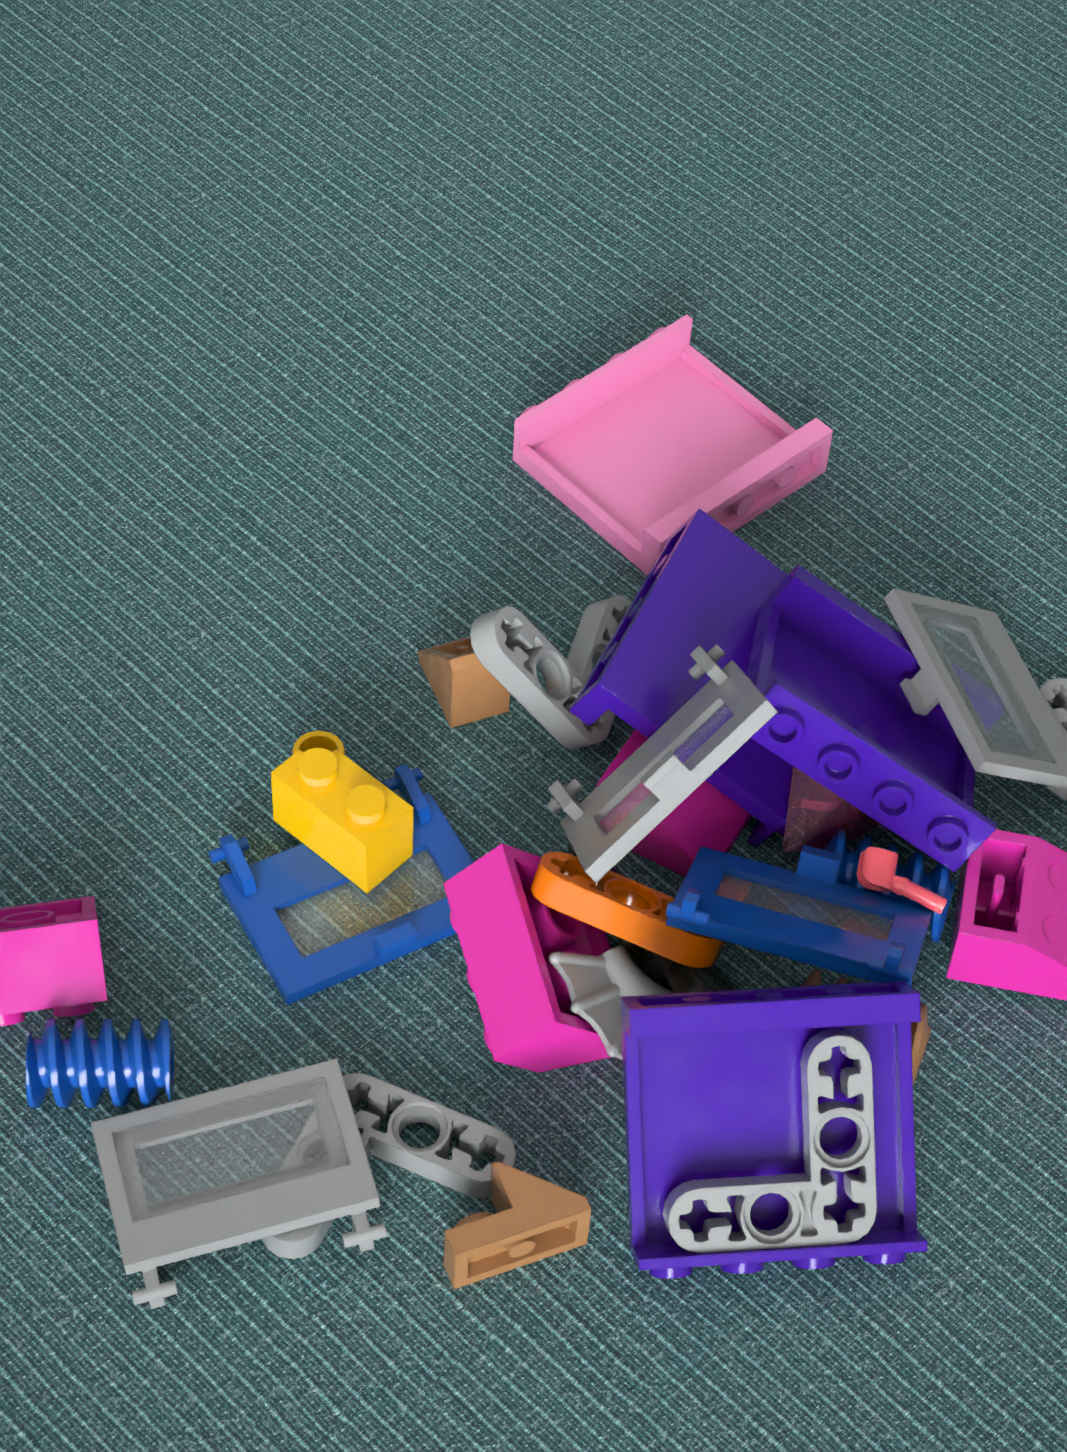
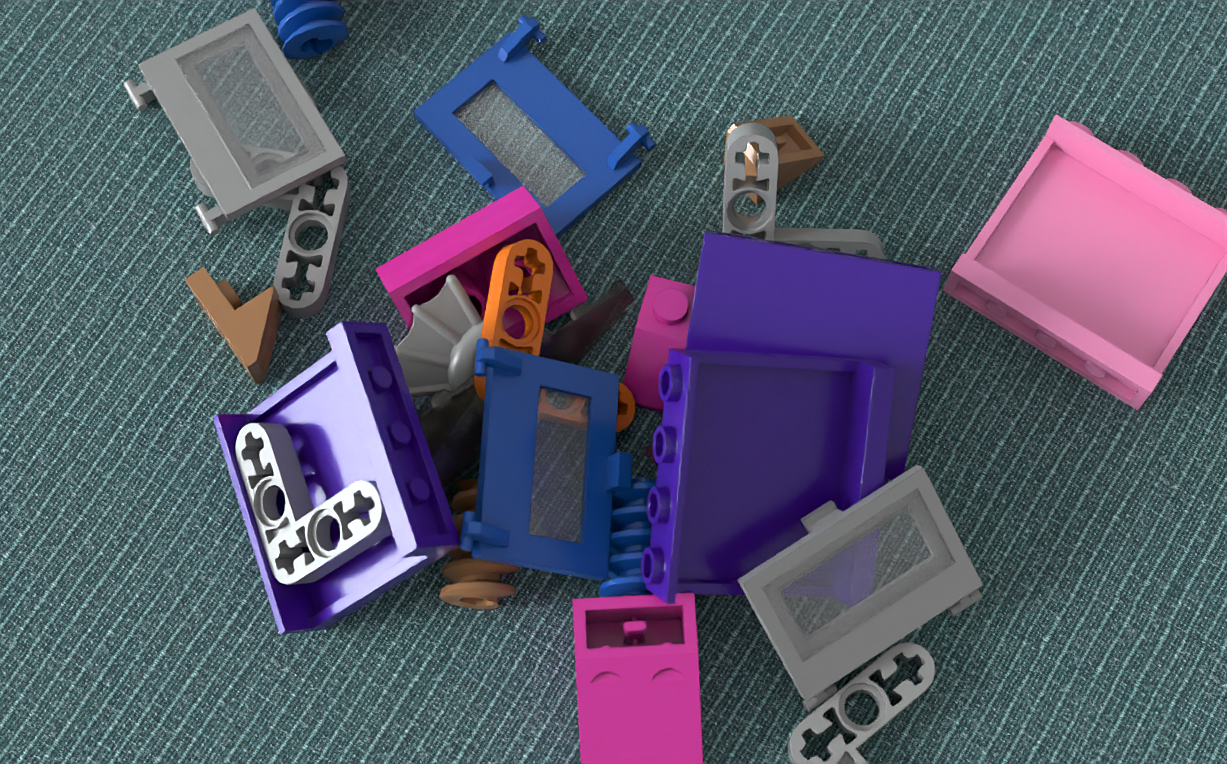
camera: 80 degrees right, 20 degrees up
yellow hinge [271,730,413,894] -> none
light grey piece [547,644,778,883] -> none
coral hand [857,847,947,914] -> none

